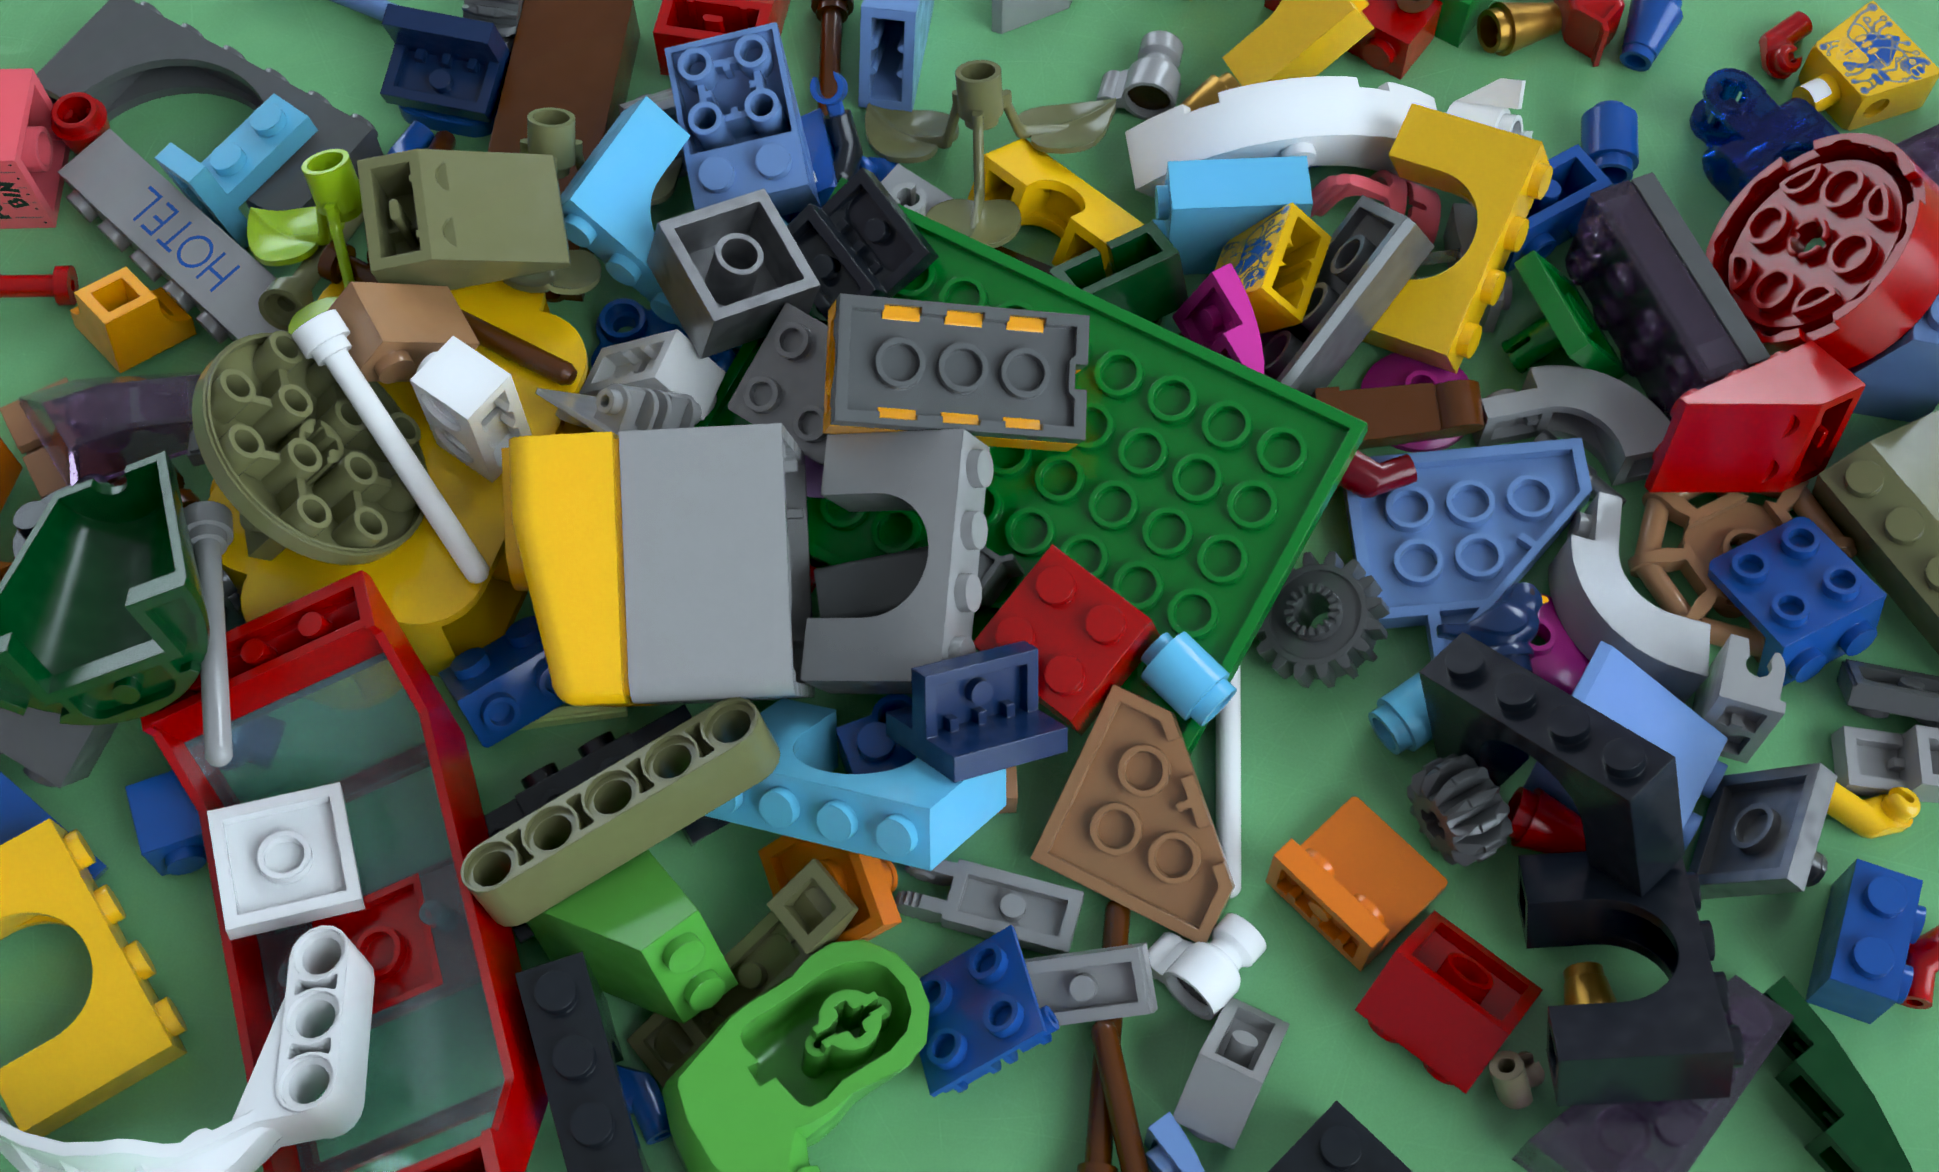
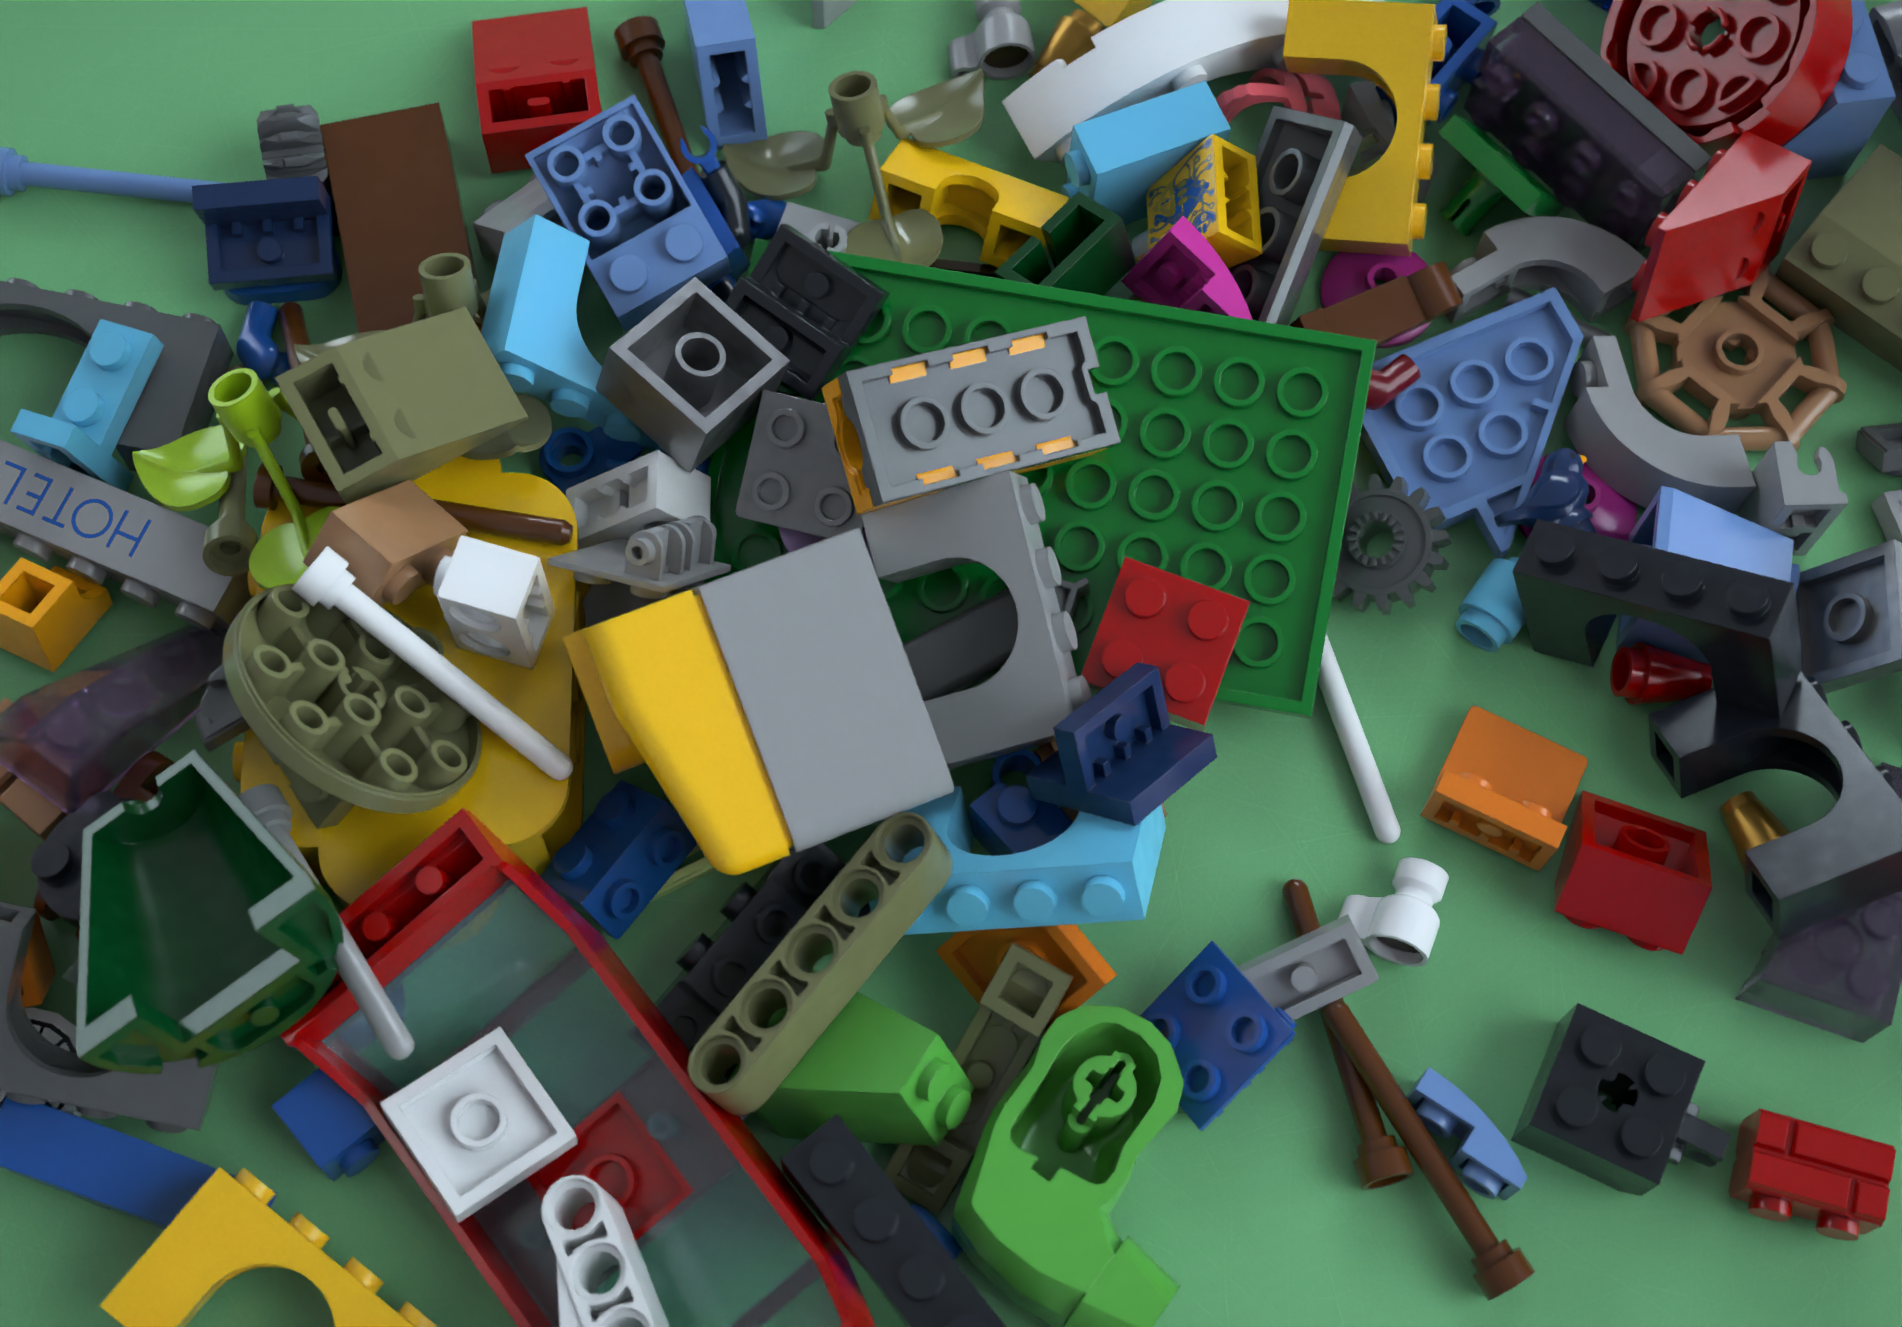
camera: 25 degrees left, 5 degrees up
light grey hinge [895,859,1084,955] -> none
medium nougat plate [1030,684,1235,943] -> none
medium azure brick [1141,631,1237,727] -> none
light grey slope [1173,997,1290,1150] -> none
dark grey gear [1407,753,1513,867] -> none
dark tan arm [1489,1050,1545,1110] -> none
blue bracket [1708,517,1887,686] -> none

